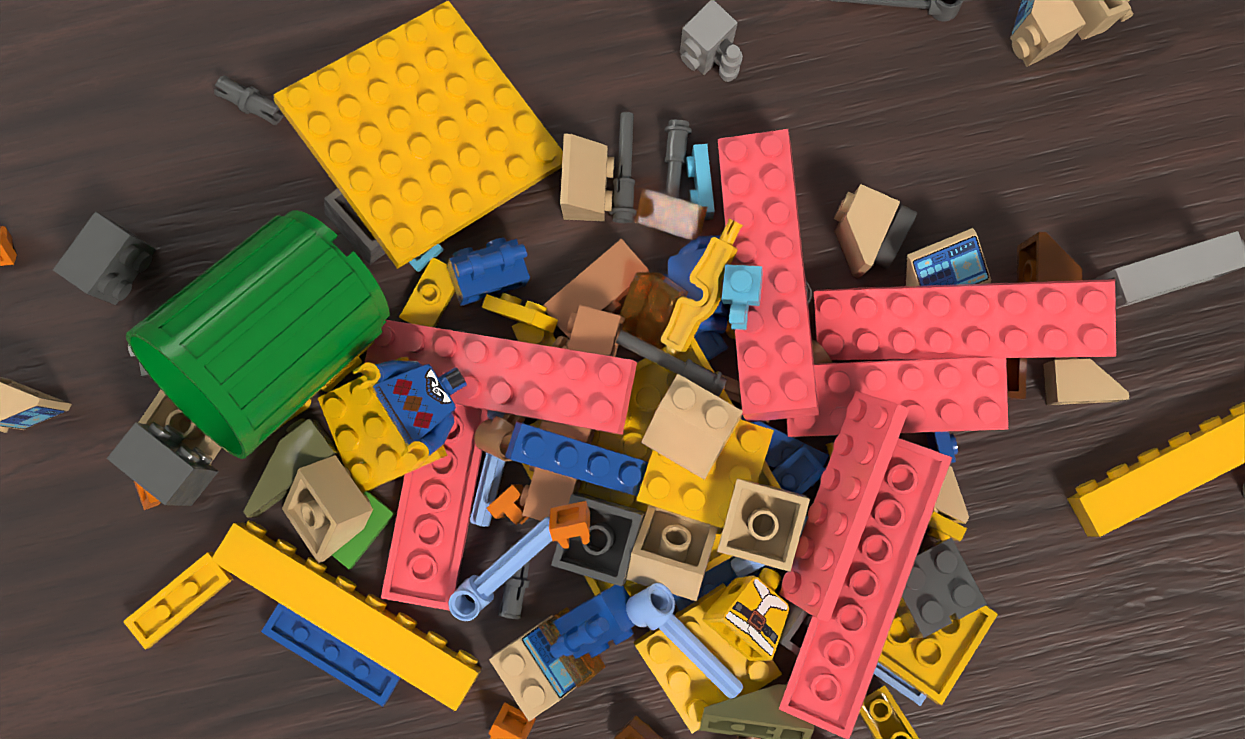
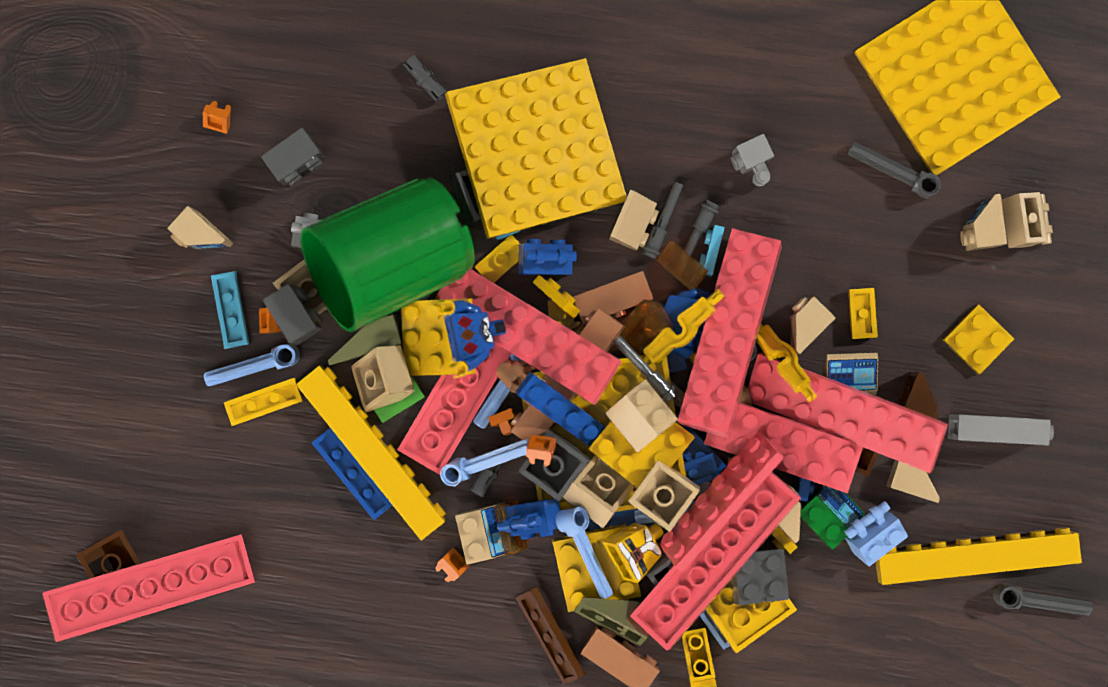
camera: 20 degrees right, 5 degrees up
medium azure plate [722,264,763,330] -> none
dark grey beam [874,204,917,270] -> none
none -> light blue axle [204,344,300,387]
none -> medium azure tile [211,271,250,349]
none -> yellow piece [756,324,817,402]
none -> green slope [800,485,865,550]
none -> light blue brick [844,501,908,566]
none -> yellow plate [848,288,878,339]
none -> yellow plate [943,304,1014,374]

